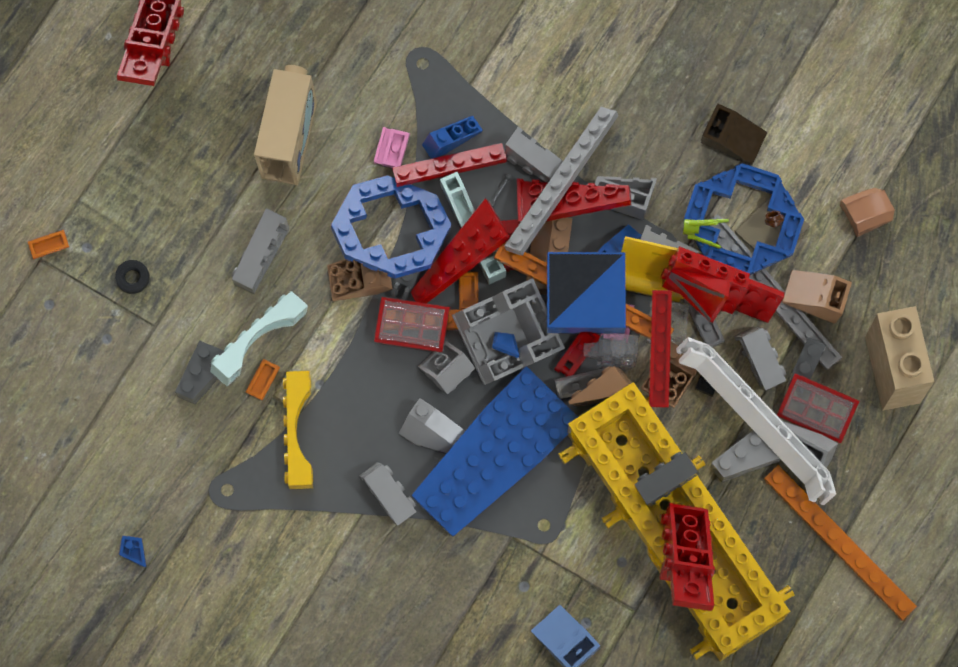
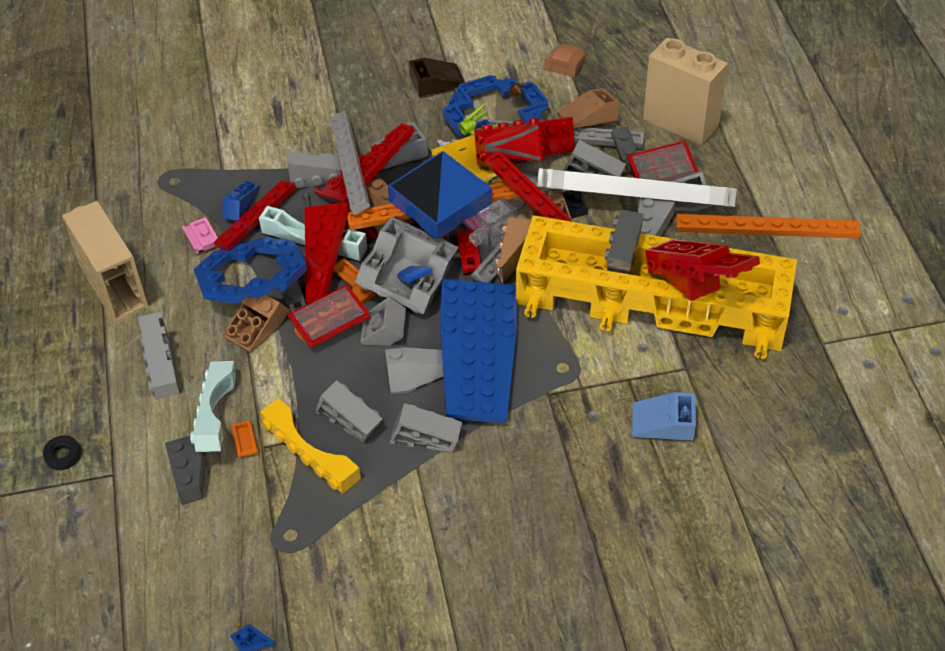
camera: 45 degrees left, 25 degrees down
none -> light grey wedge [315,380,382,443]

